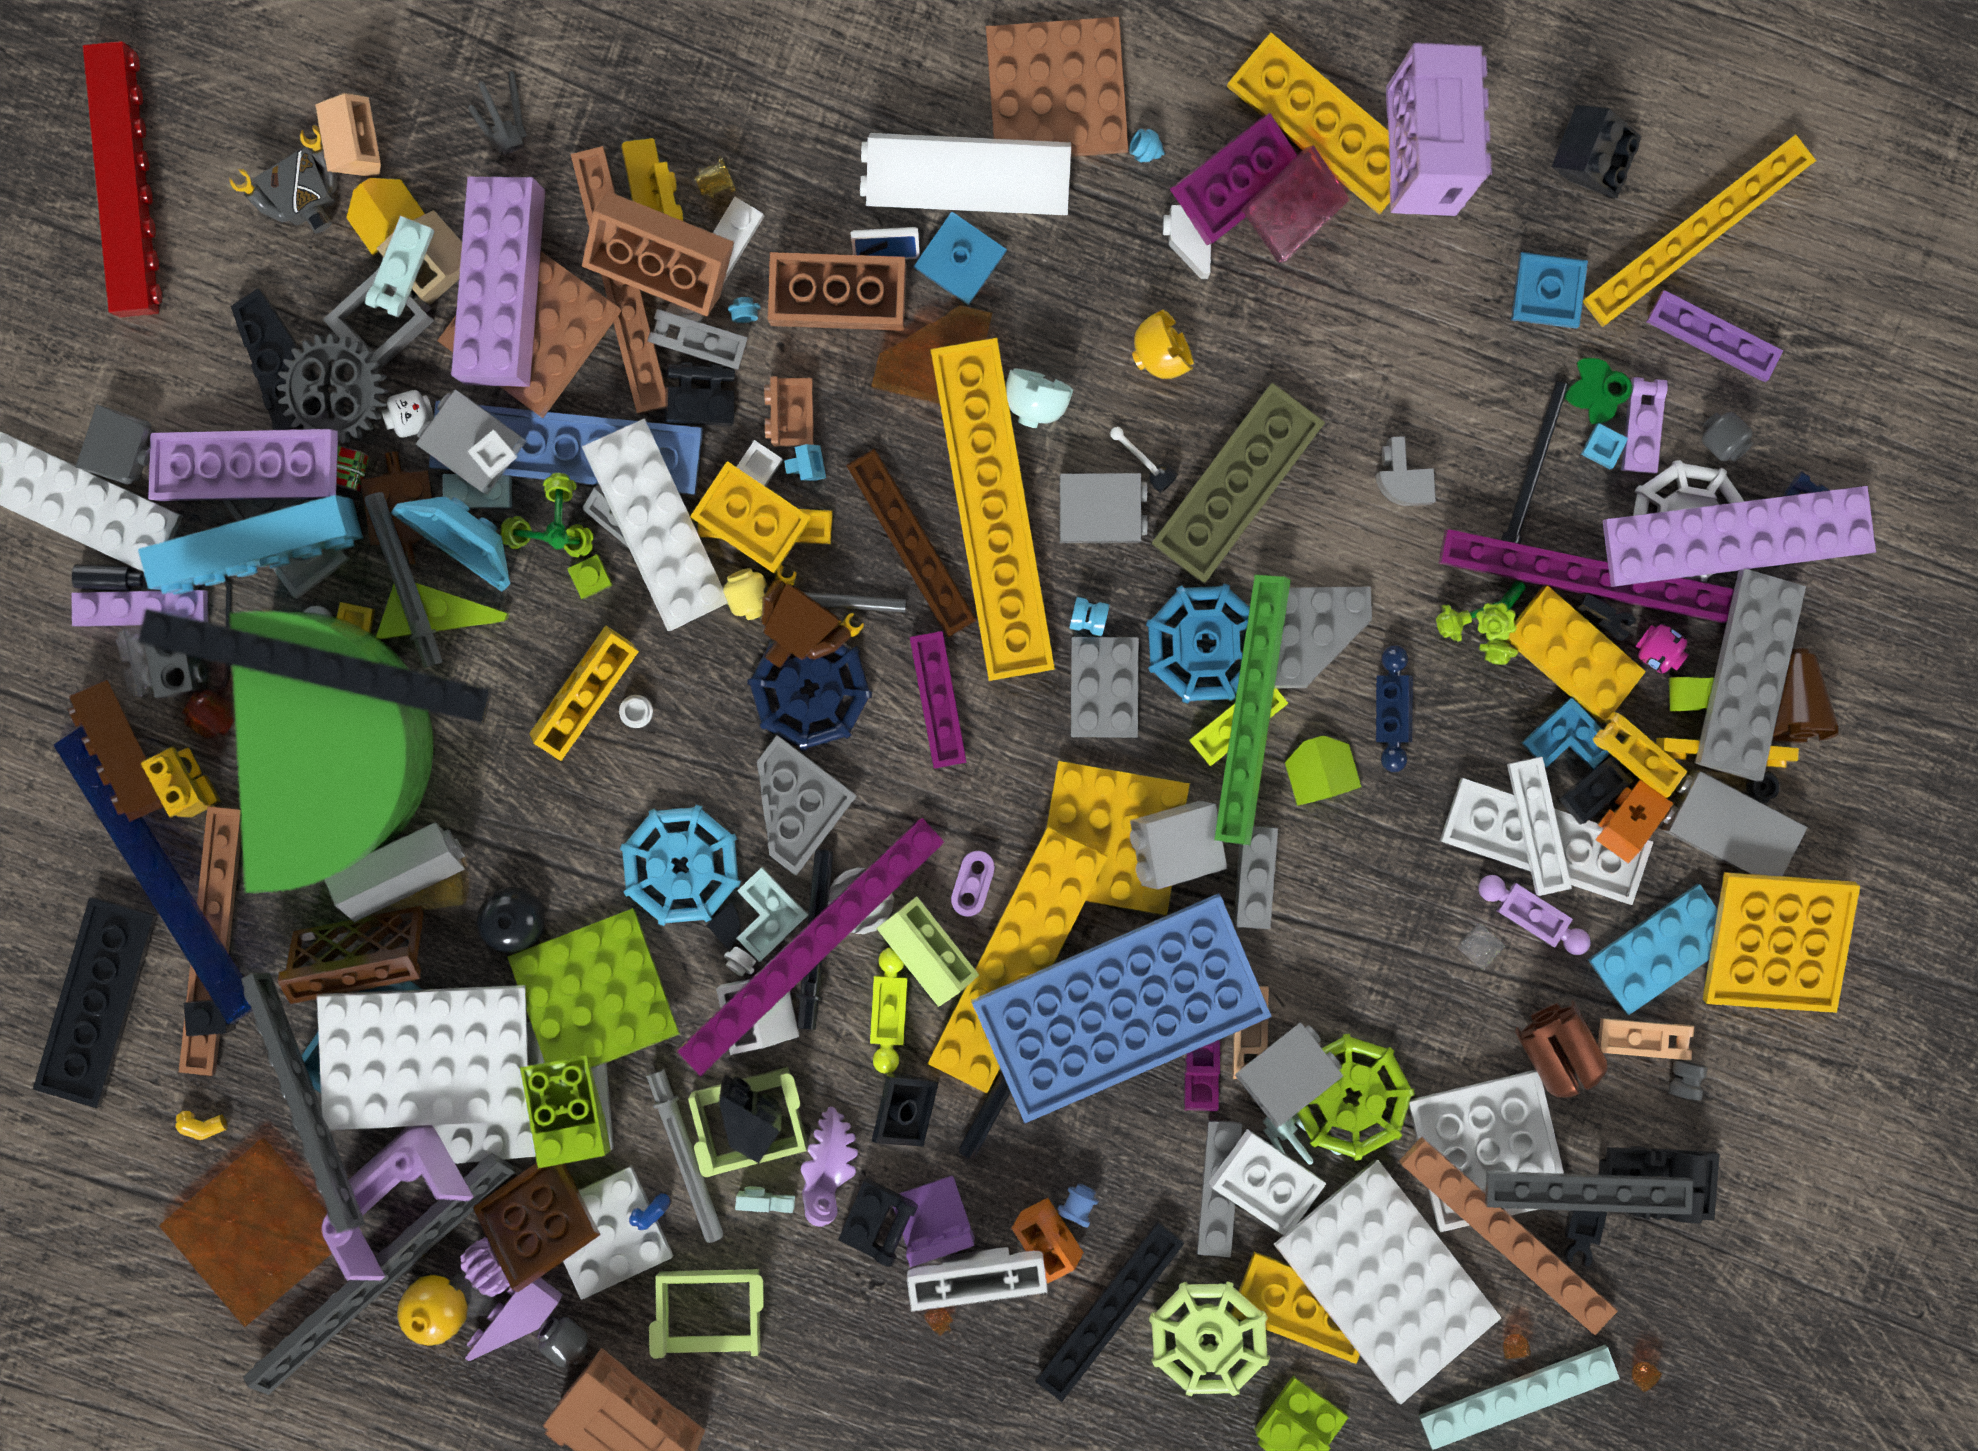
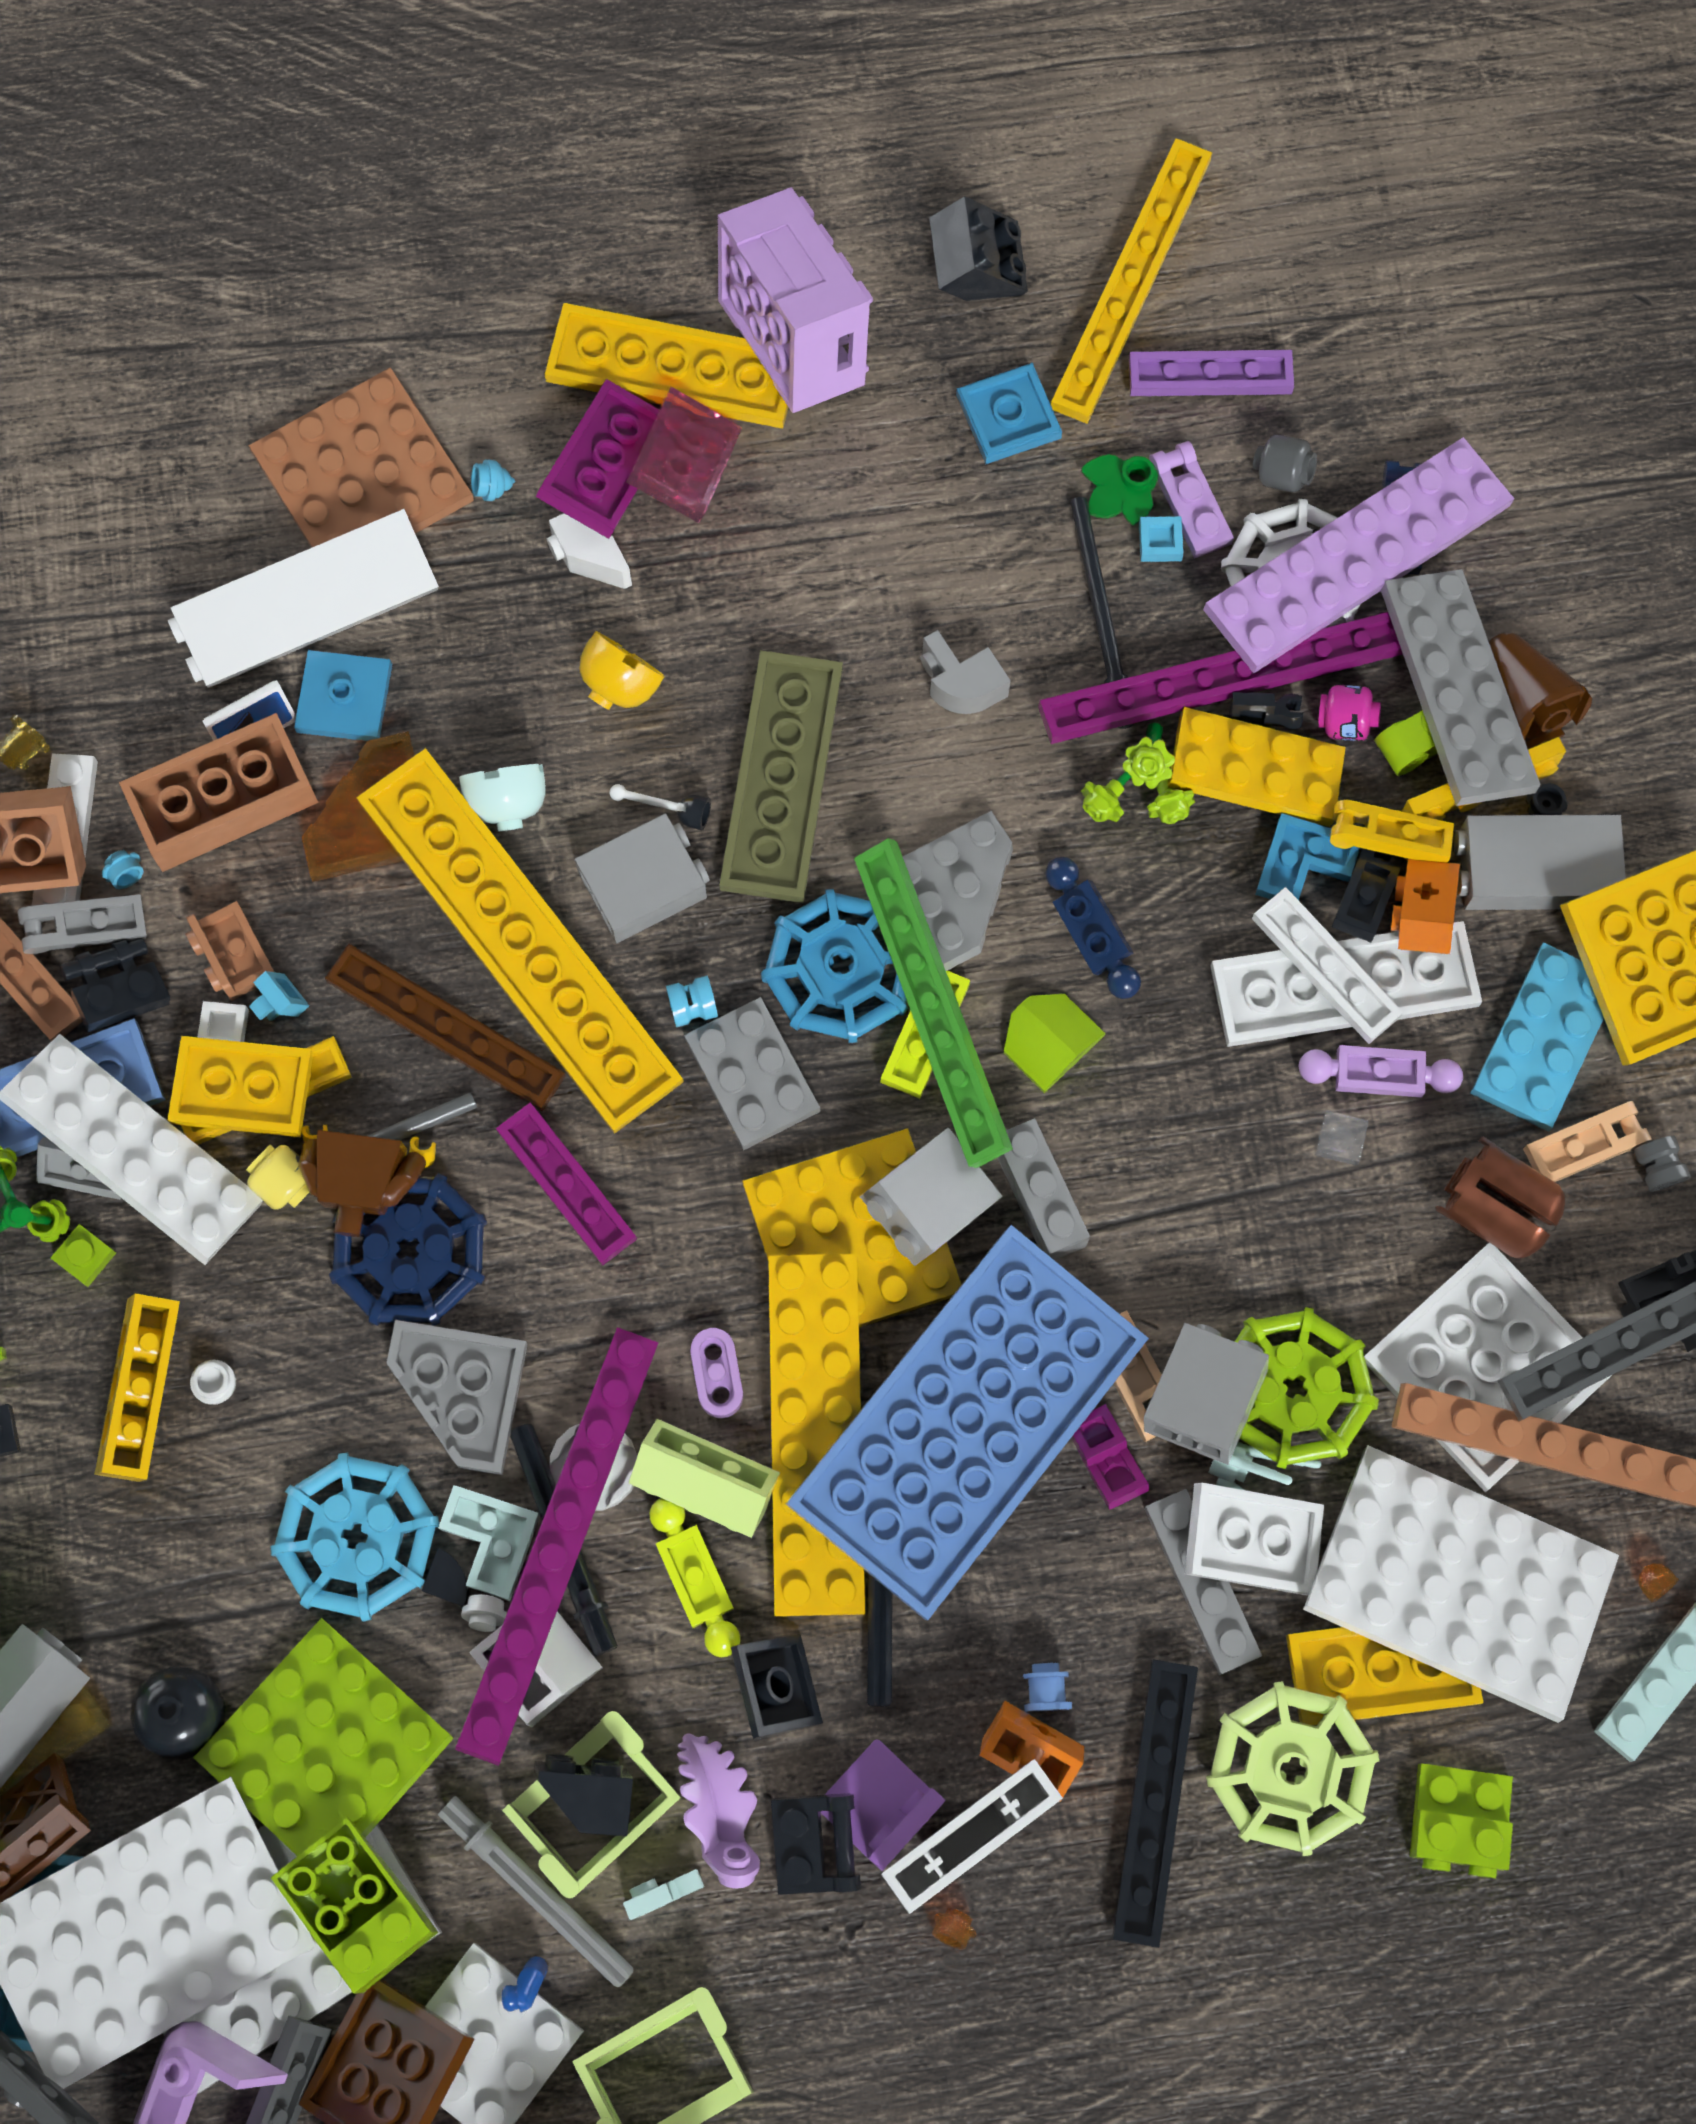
camera: 30 degrees left, 15 degrees down
black plate [1564,1210,1607,1267] -> none

